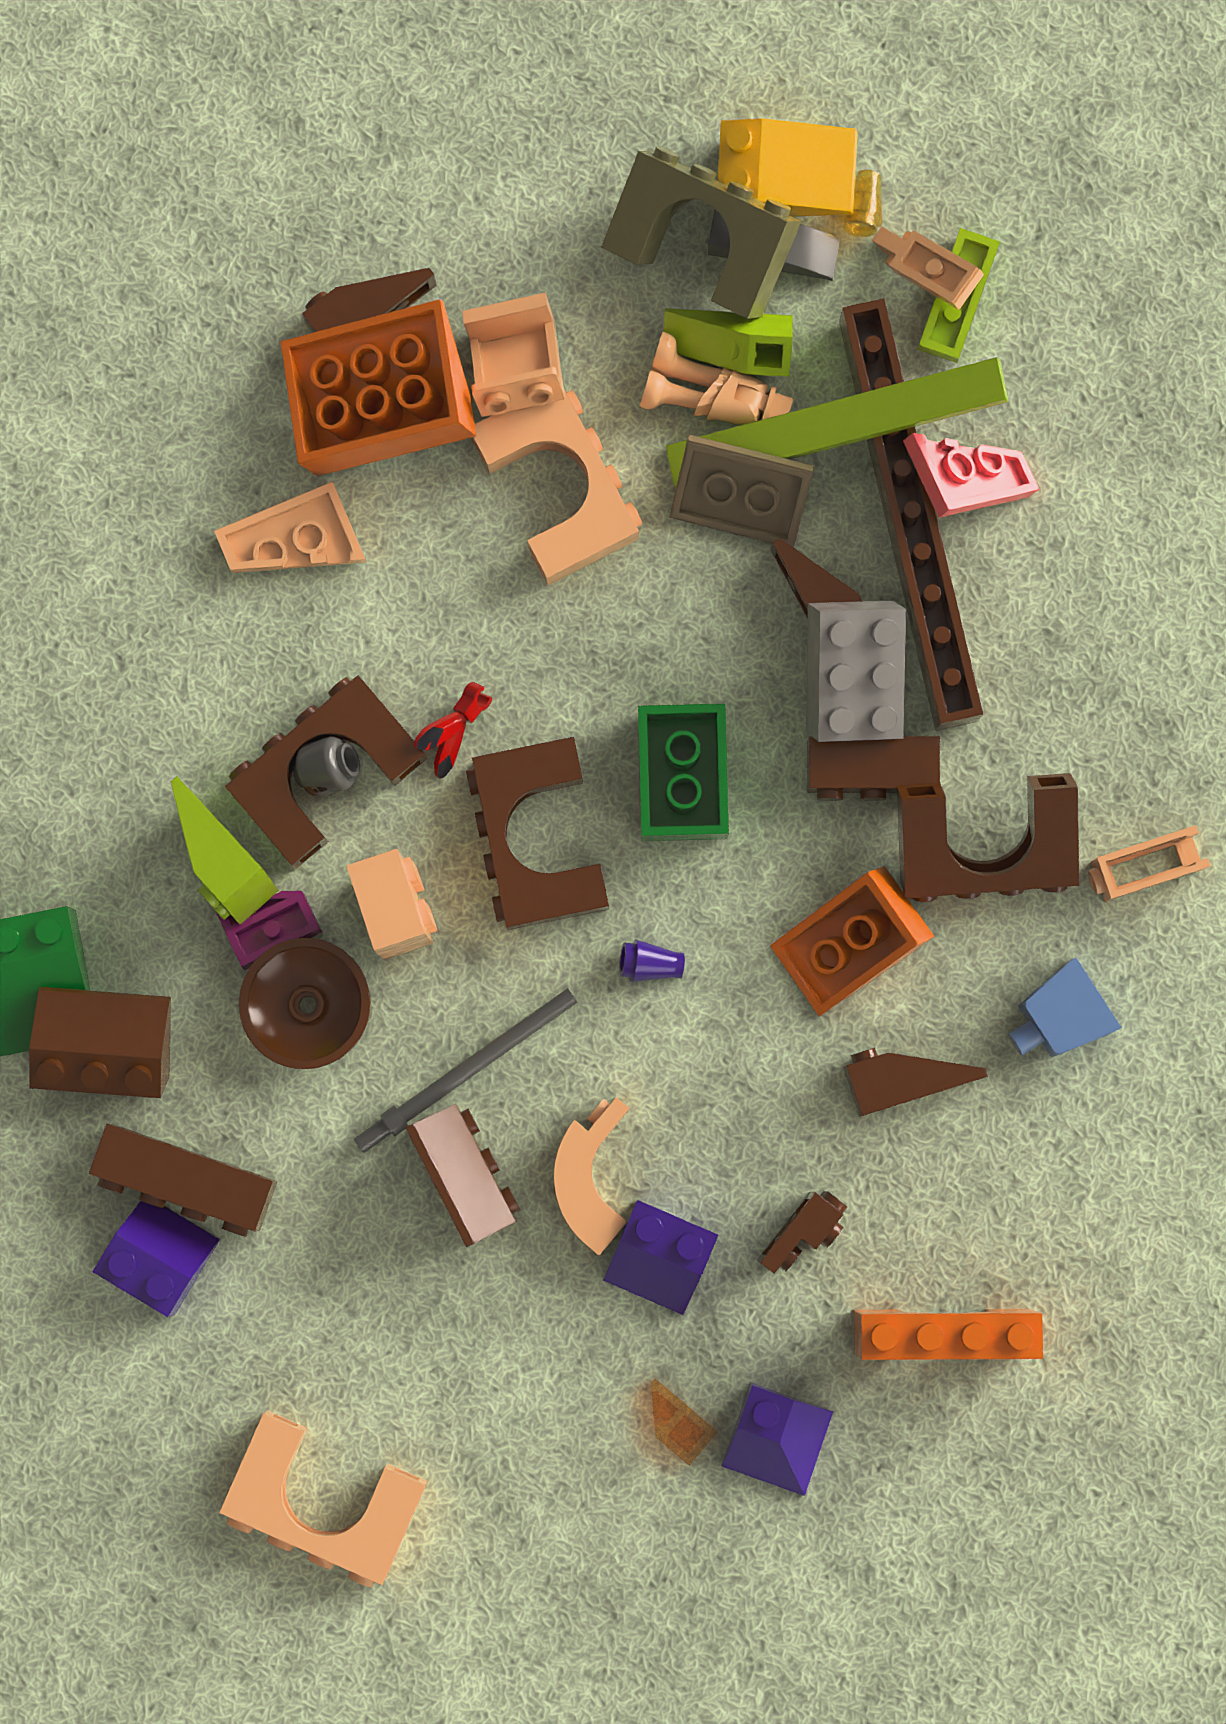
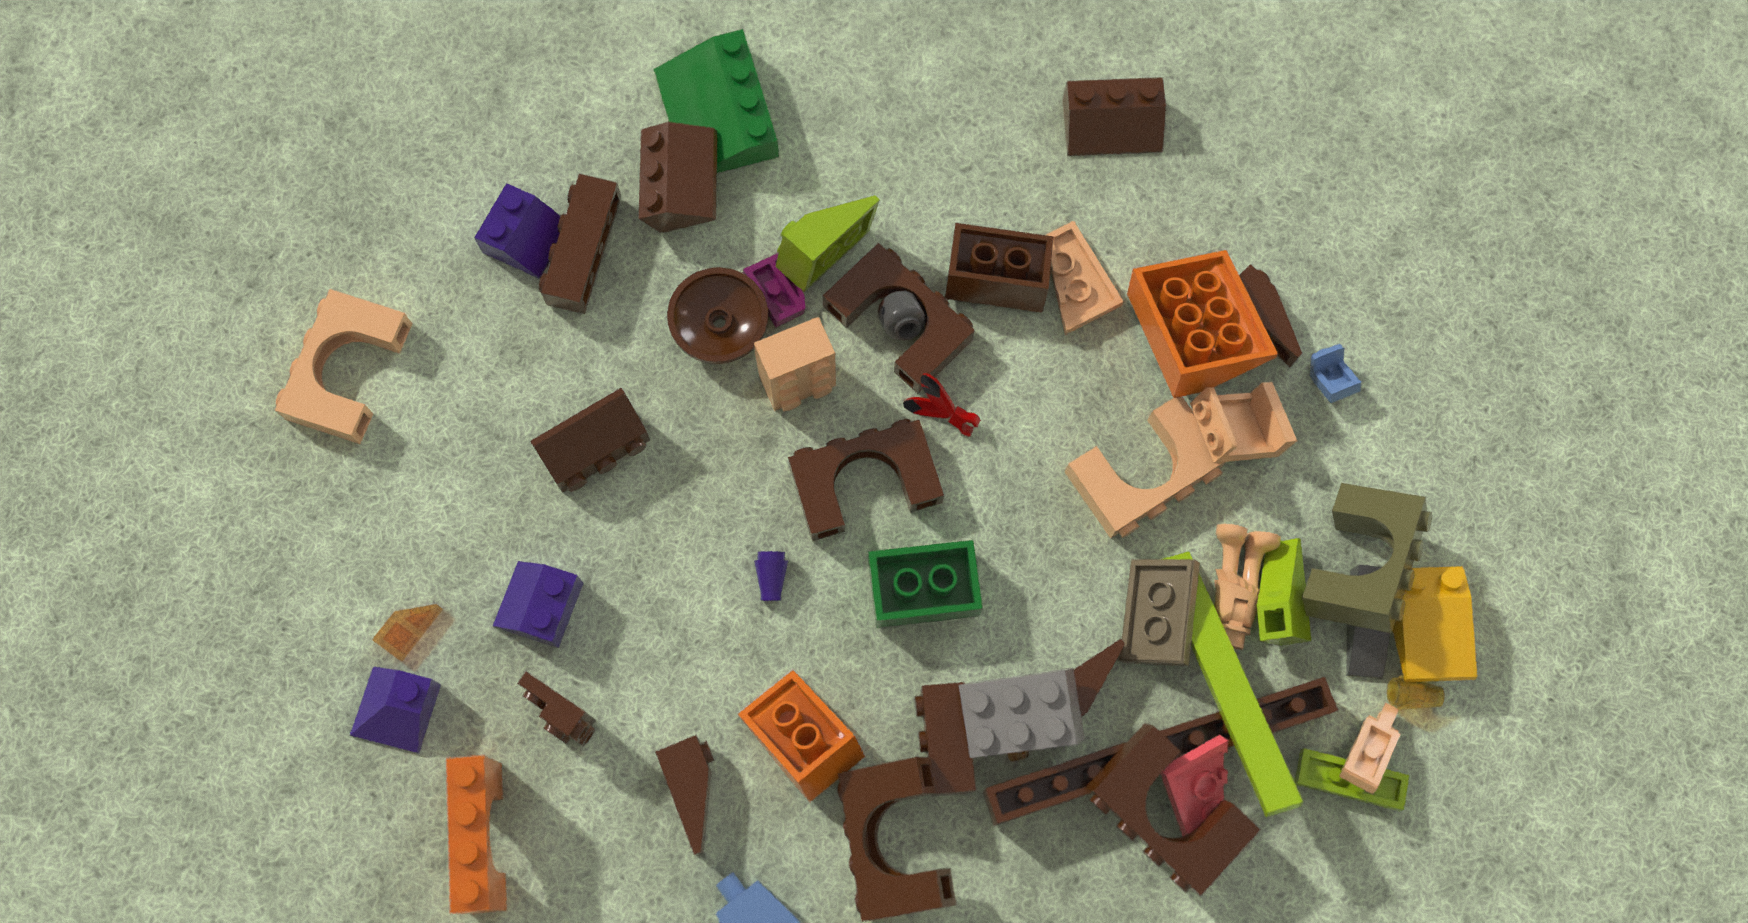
camera: 80 degrees right, 10 degrees down
dark grey bar [354,988,577,1153] -> none
light nougat arch [554,1097,630,1255] -> none
none -> reddish brown slope [945,223,1054,313]
none -> reddish brown slope [1062,77,1166,156]
none -> reddish brown arch [1086,723,1261,896]
none -> medium blue bracket [1310,344,1361,403]

